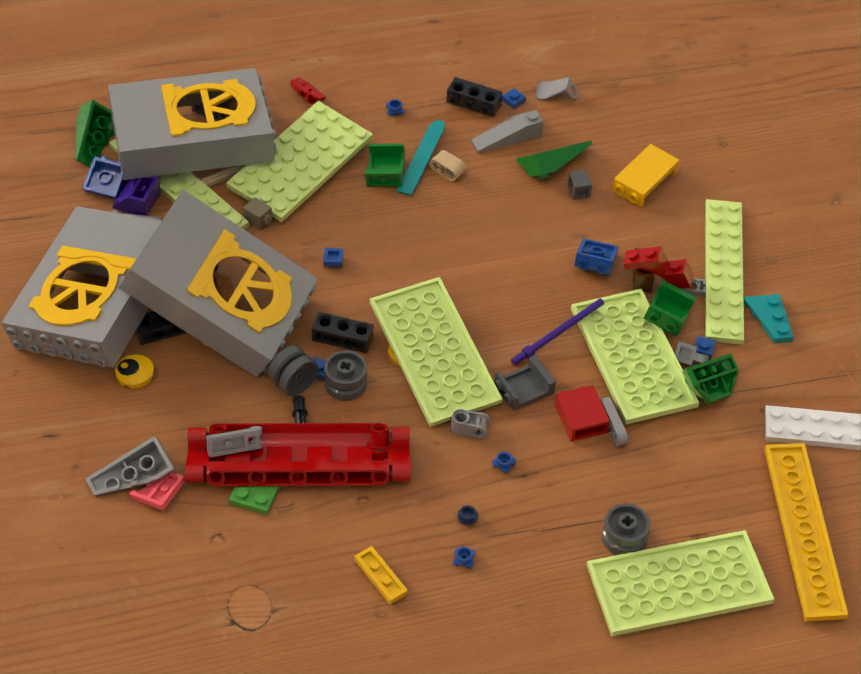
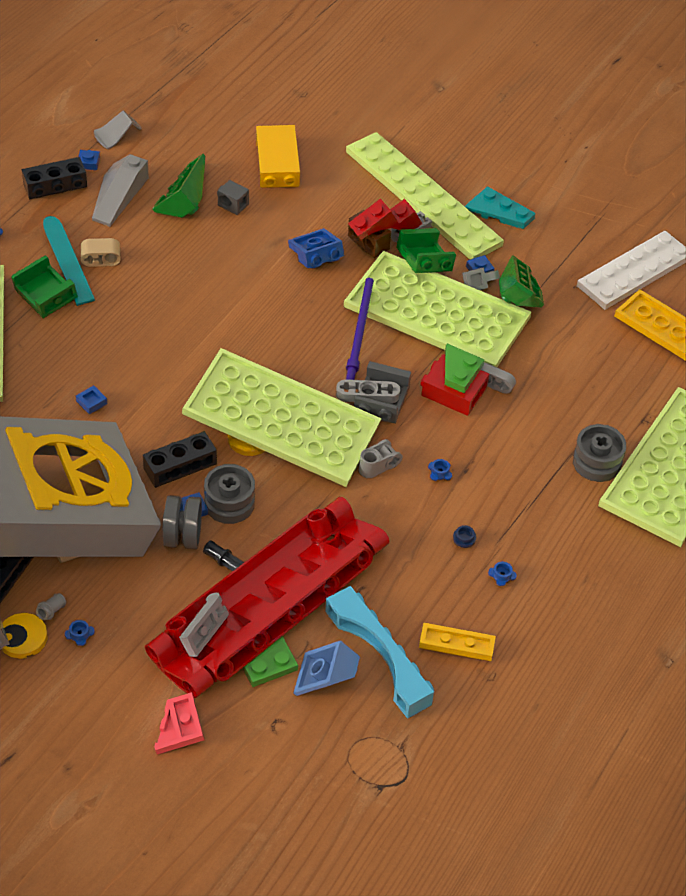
camera: 45 degrees left, 0 degrees up
light grey wedge [85,436,175,496] -> none
none -> light grey pin [36,593,66,620]
none -> blue plate [65,620,95,646]
none -> medium blue slope [294,640,360,696]
none -> medium azure arch [325,586,434,719]
none -> light grey beam [336,380,400,404]
none -> bright green wing [445,343,485,393]

